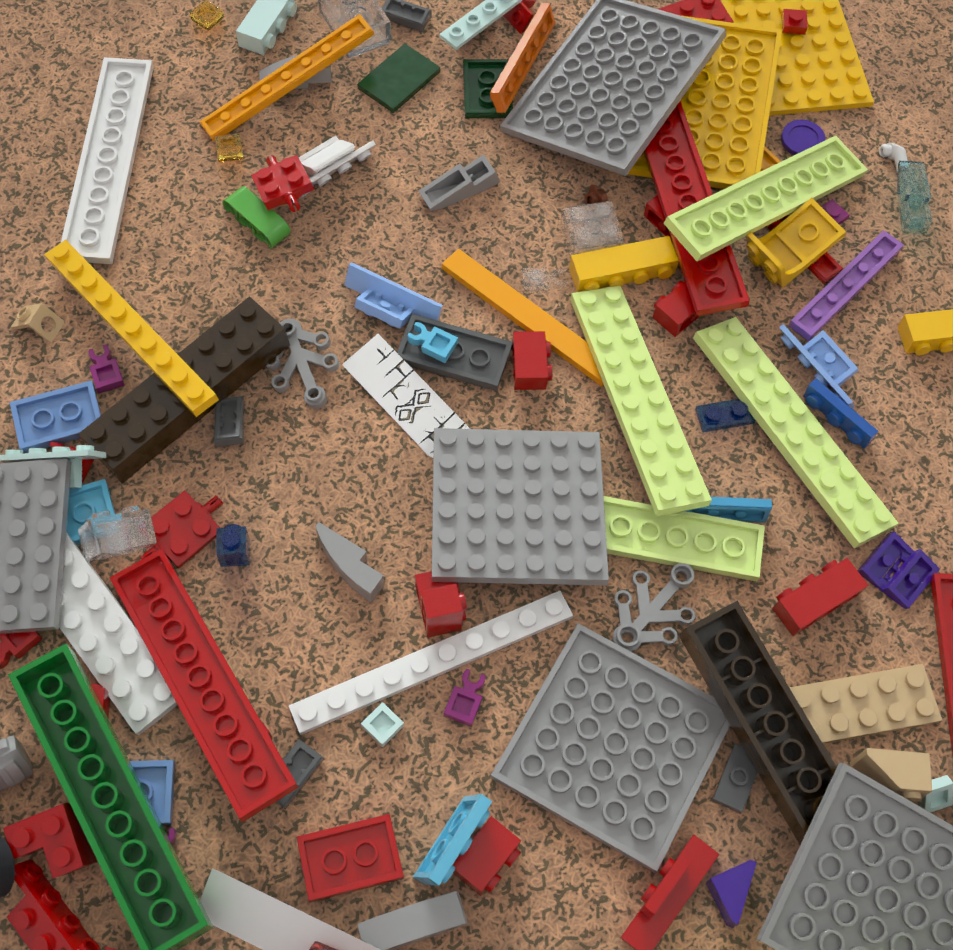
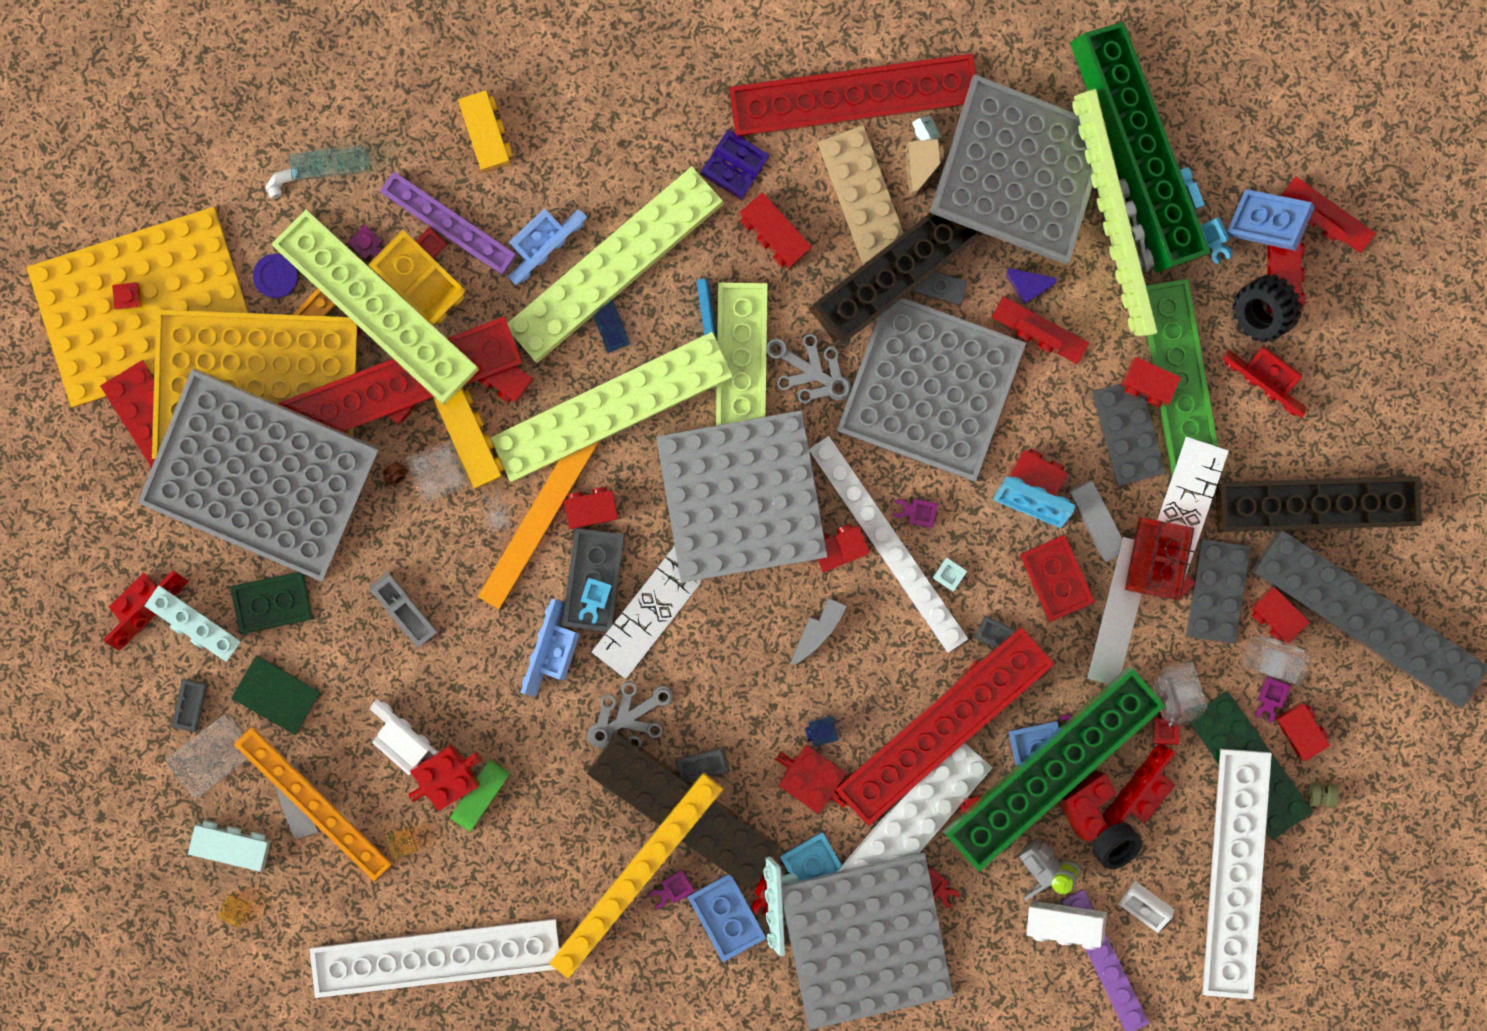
camera: 100 degrees left, 25 degrees up
tan bracket [11,303,64,342] -> none
clear brick [78,506,157,562] -> none
orange plate [490,3,556,113] -> none
blue plate [803,378,878,449] -> none

